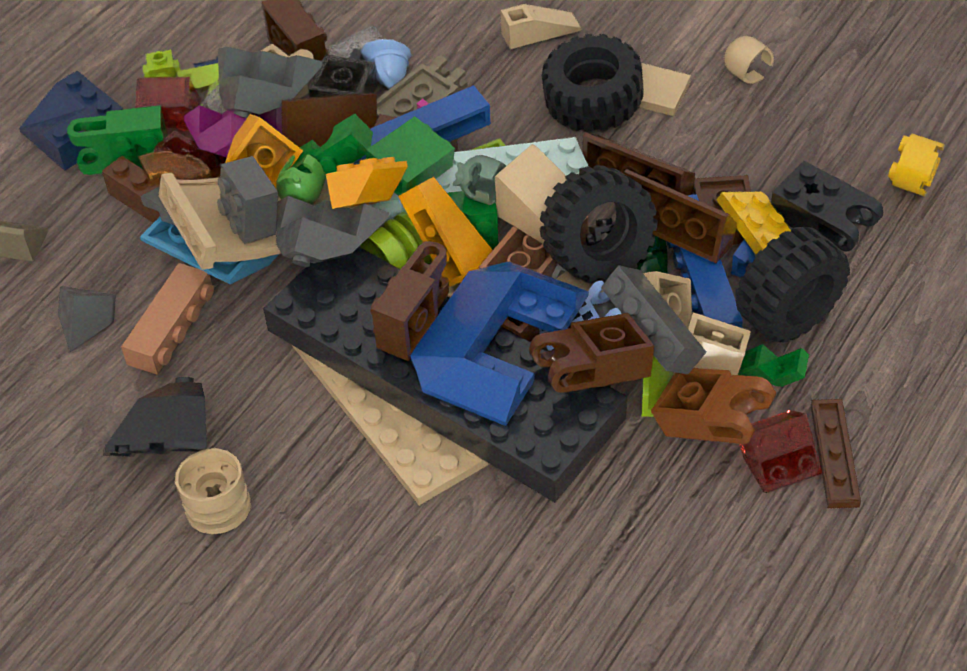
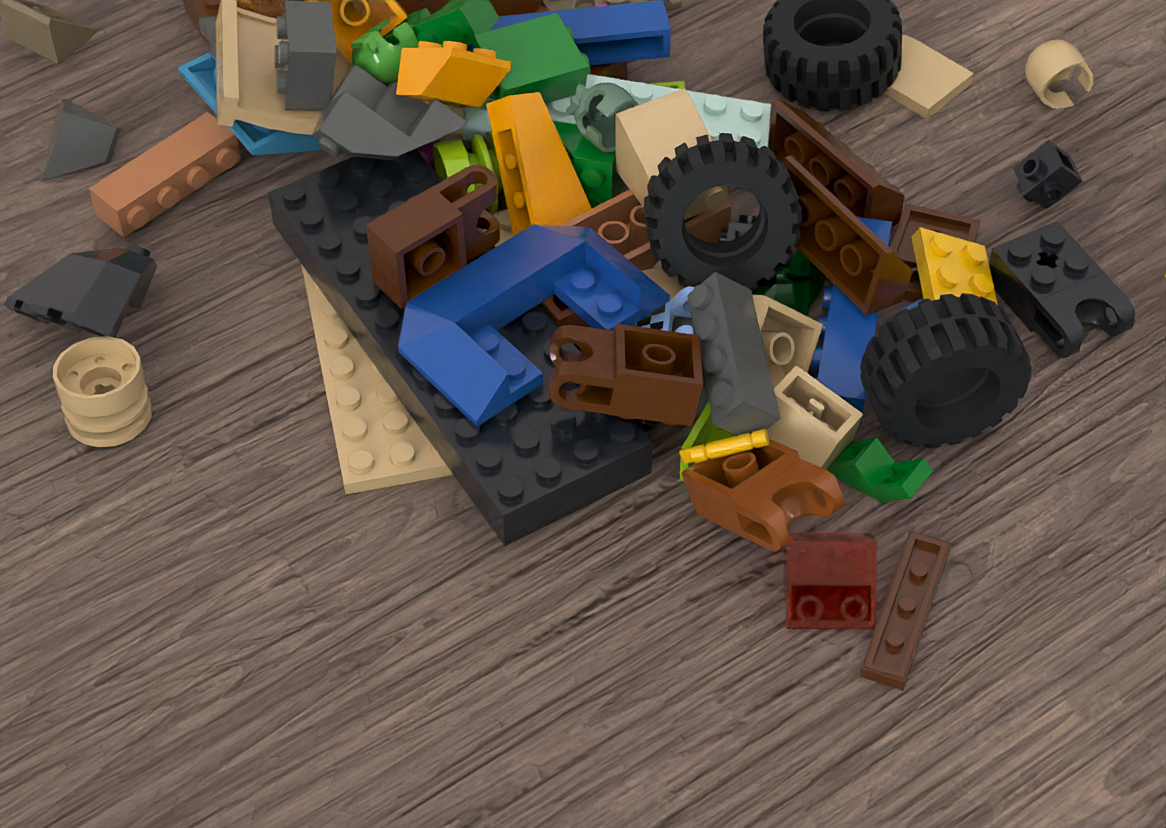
camera: 20 degrees right, 0 degrees up
none -> yellow wheel [679,428,769,464]
none -> black brick [1013,140,1083,209]

